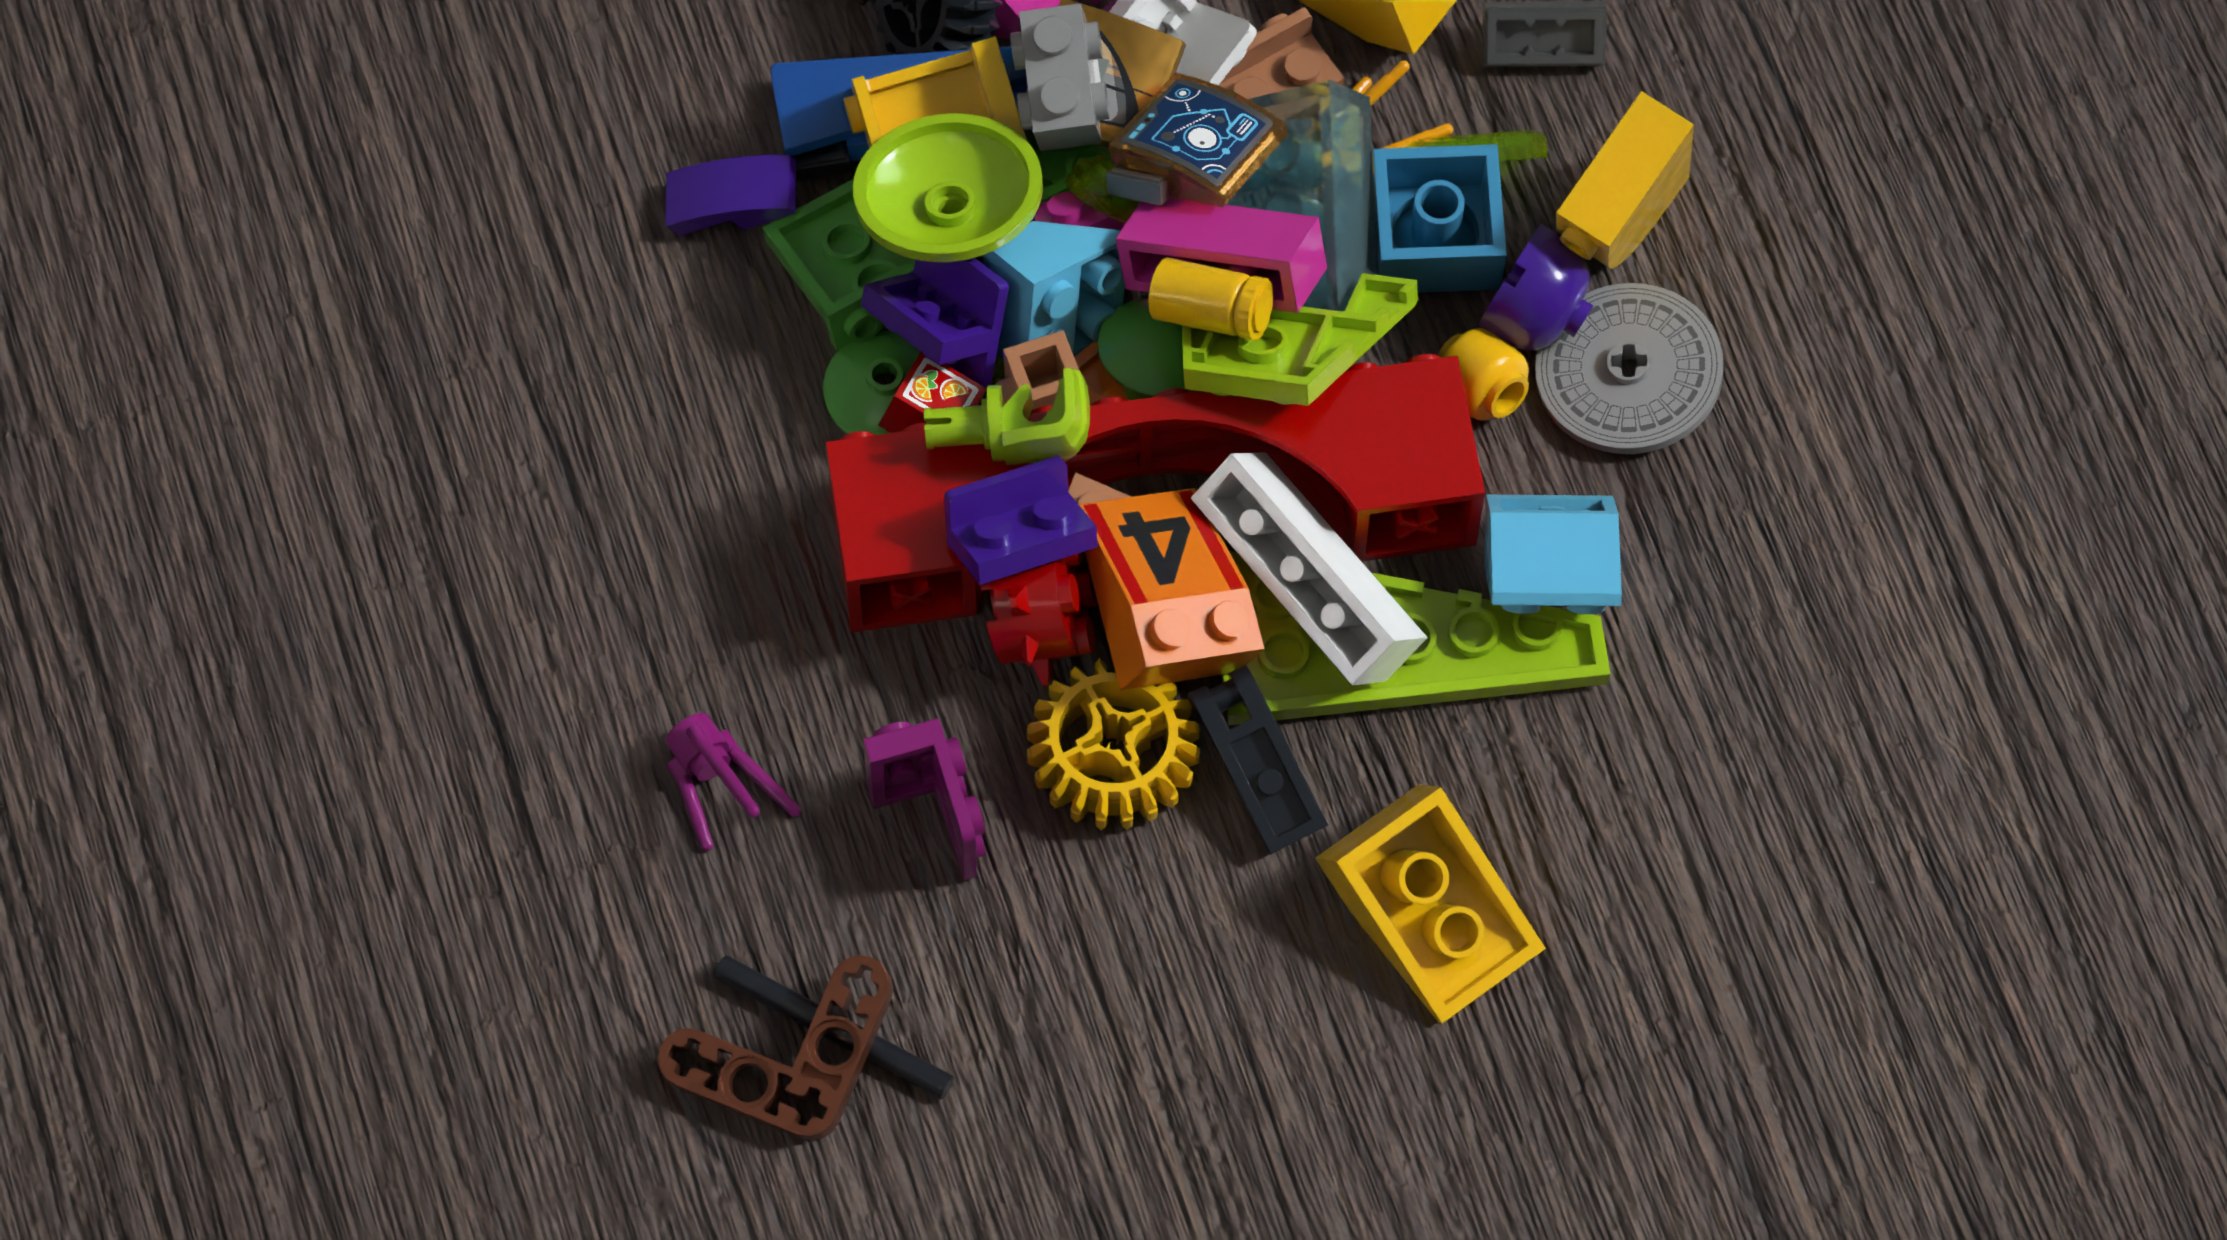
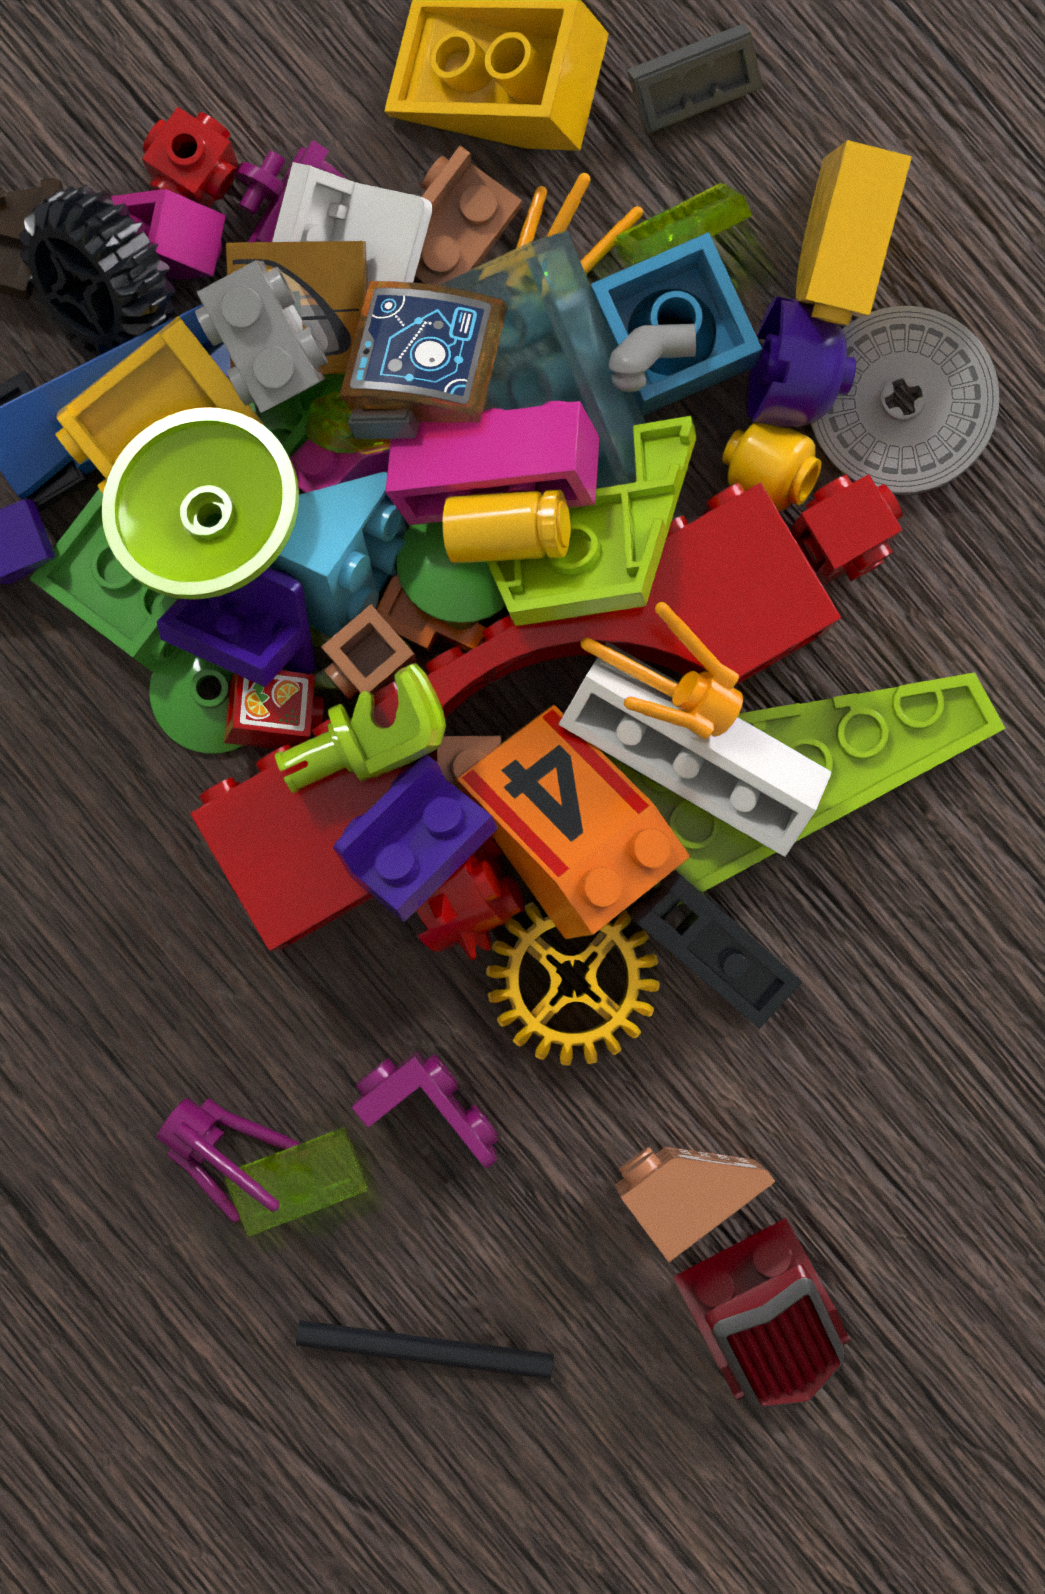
camera: 25 degrees left, 20 degrees up
copper beam [658,955,893,1140] -> none
yellow slope [1315,784,1546,1023] -> none
medium azure slope [1484,494,1622,614] -> none
none -> clear neon green plate [225,1127,368,1237]
none -> light orange plant [580,602,743,739]
none -> light grey arm [608,324,696,392]
none -> nougat slope [615,1147,776,1262]
none -> dark red piece [673,1218,851,1407]
none -> red brick [790,474,903,586]

